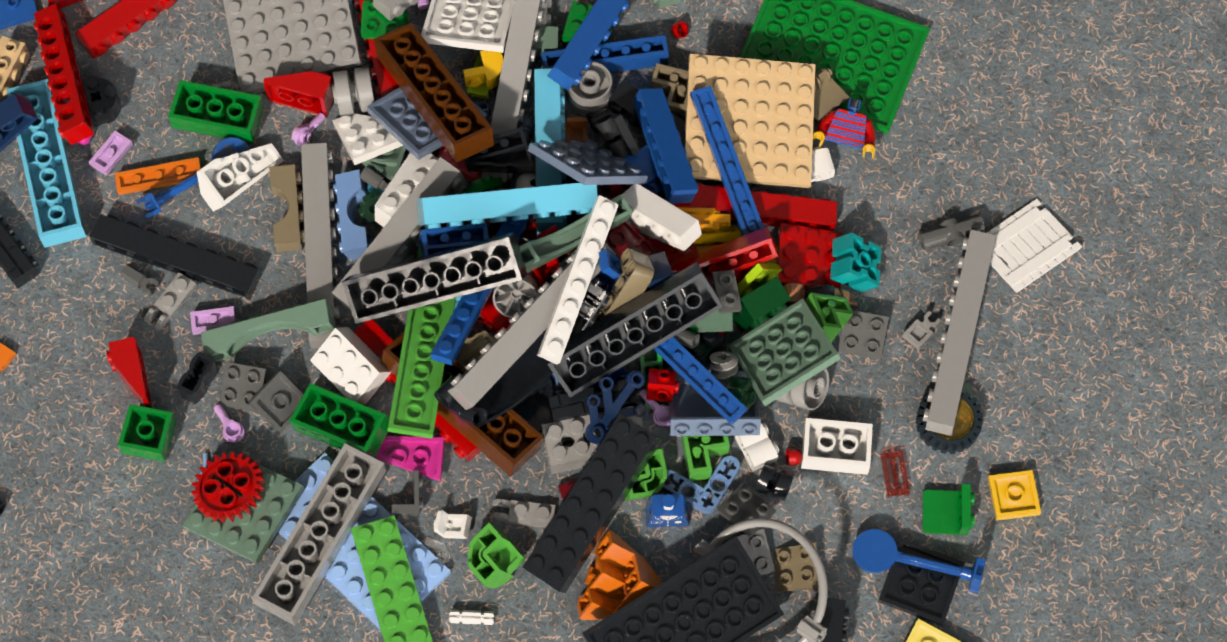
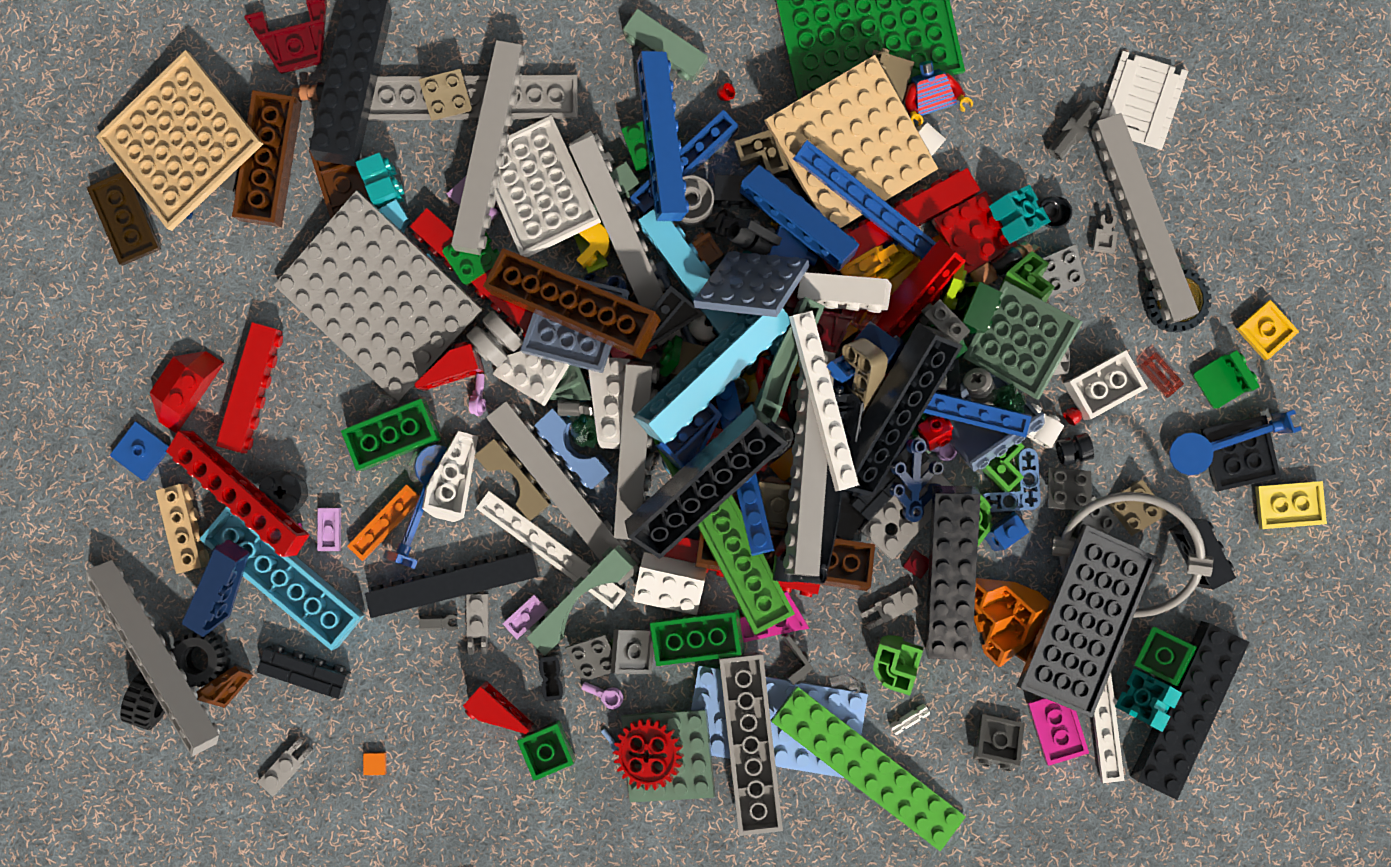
camera: 30 degrees left, 20 degrees up
white bracket [434,510,472,539] -> none
none -> white plate [476,491,627,610]
none -> black hair [1039,196,1073,229]

